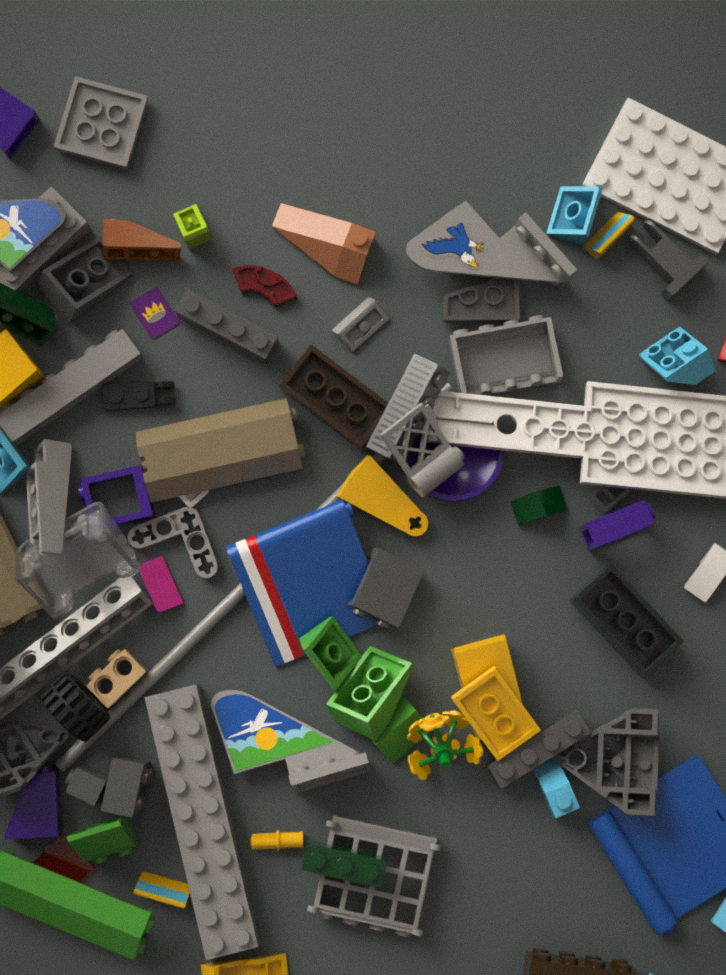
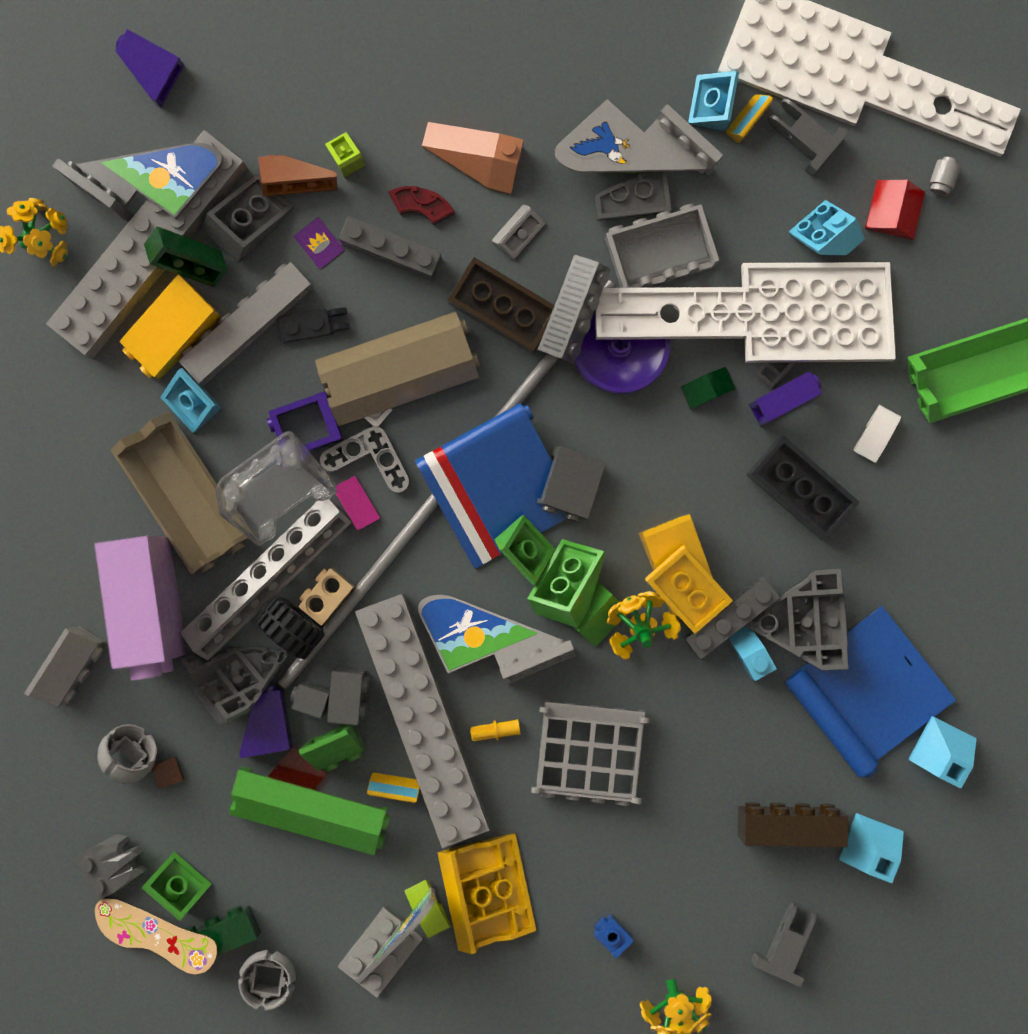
camera: 10 degrees left, 5 degrees up
light grey wedge [26,439,72,555] -> none
light grey plate [54,76,149,170] -> none
dark green brick [302,840,387,888] -> none
yellow piece [336,455,428,536] -> none
light grey piece [380,403,465,497] -> none

